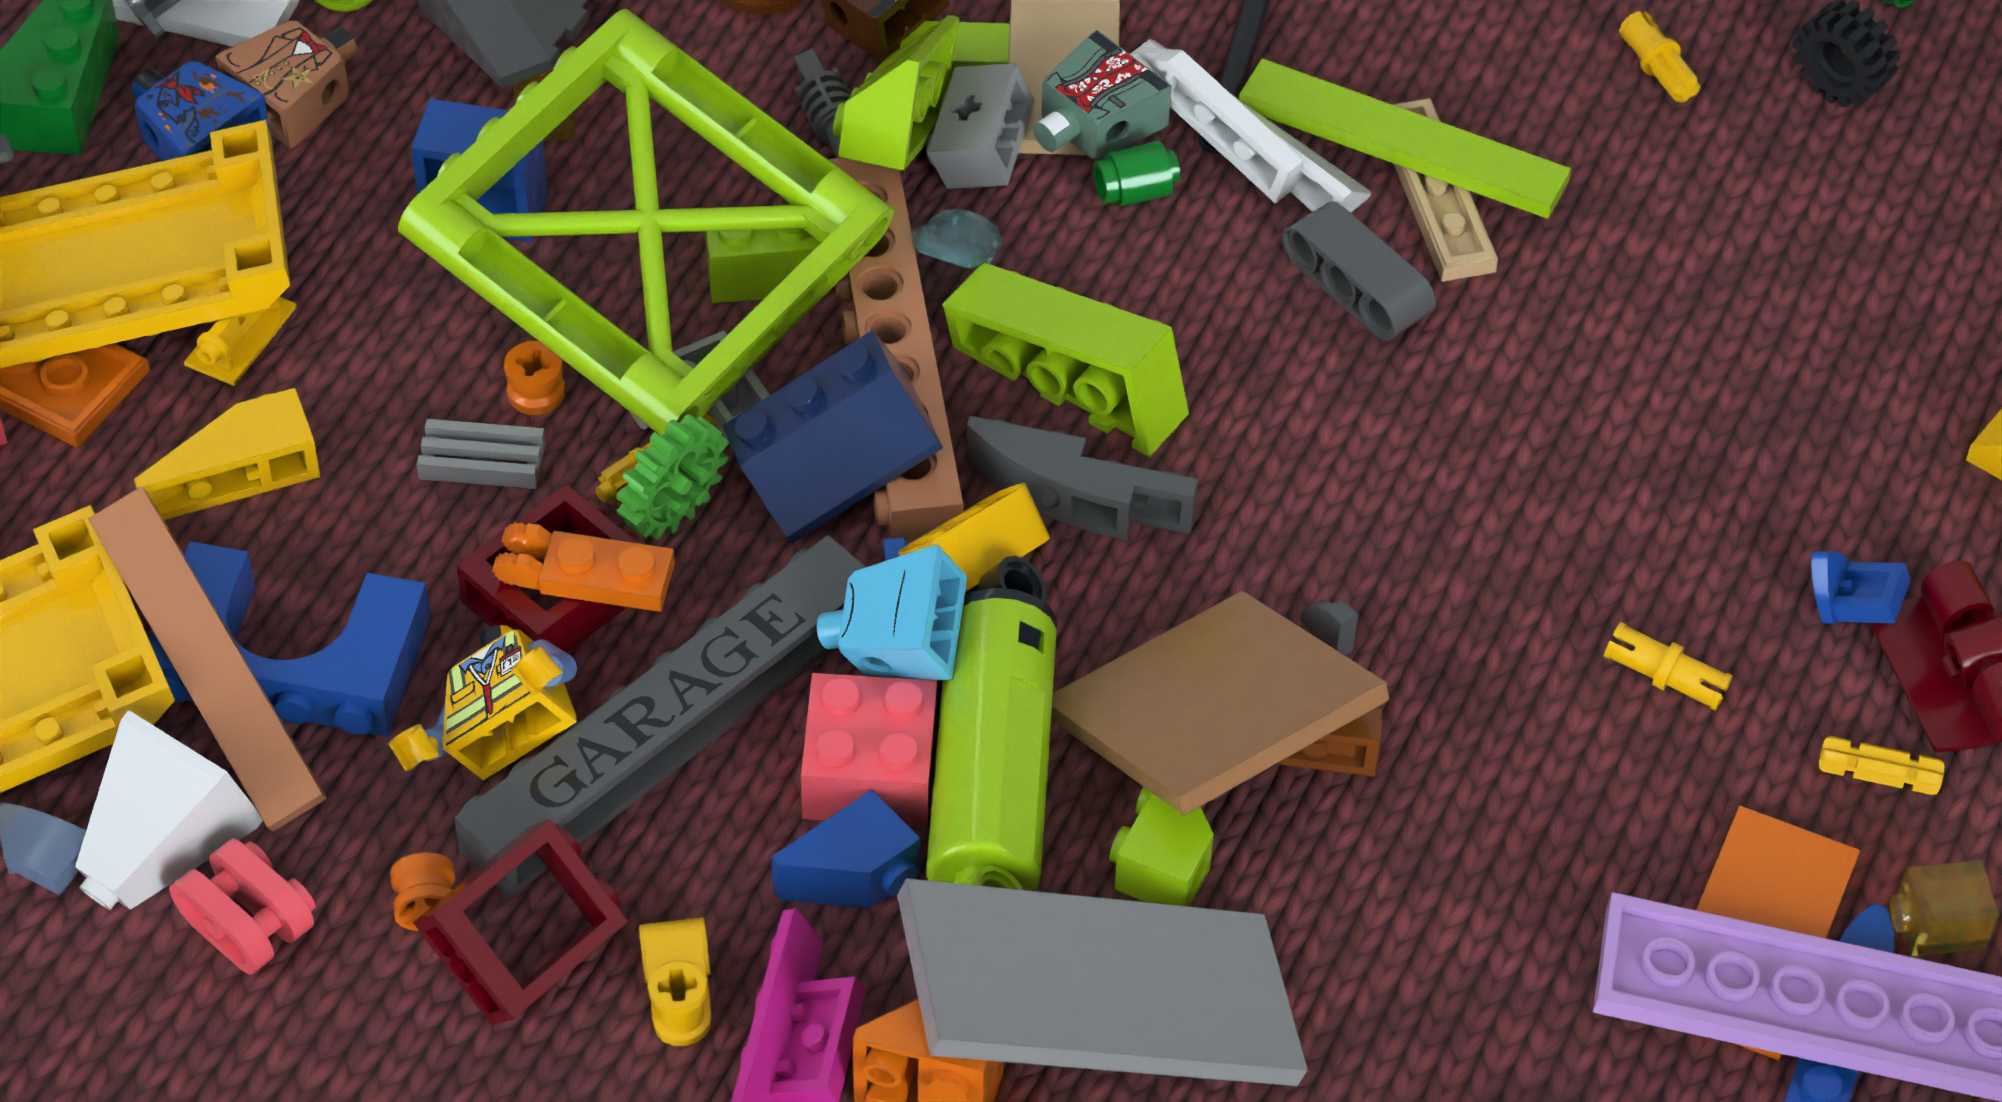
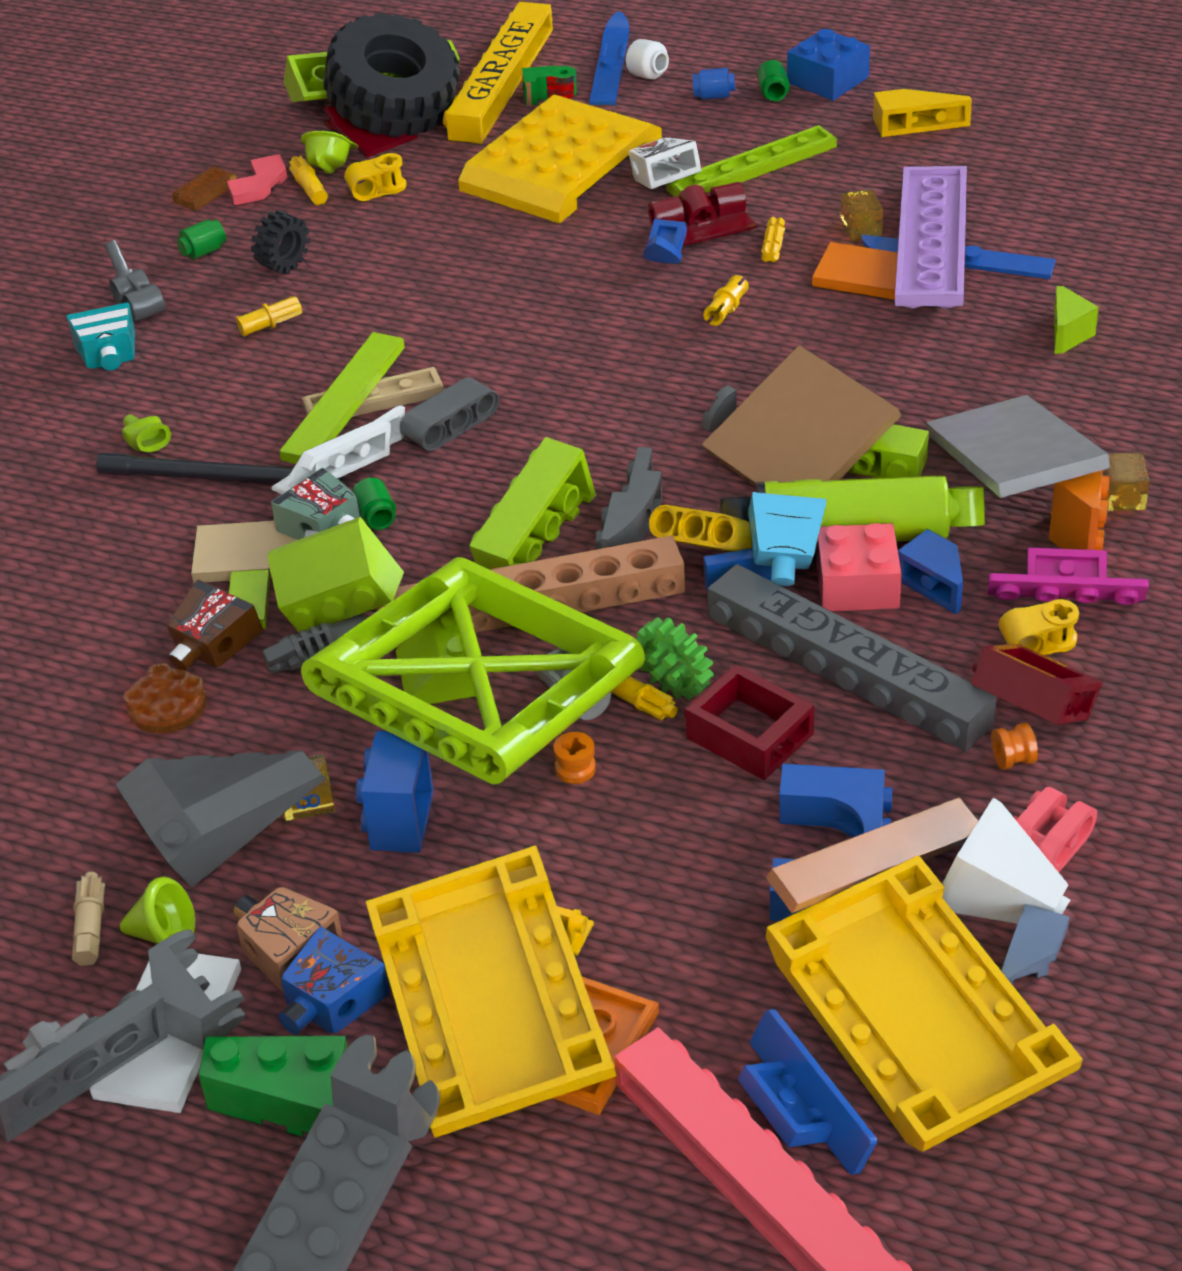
camera: 90 degrees left, 10 degrees down
yellow slope [134,388,320,520] -> none
torso [388,625,577,780] -> none
light grey tile [416,419,546,489] -> none
orange hinge [492,522,675,612] -> none
dark blue slope [723,330,943,543] -> none
clear light blue piece [912,209,1003,269] -> none

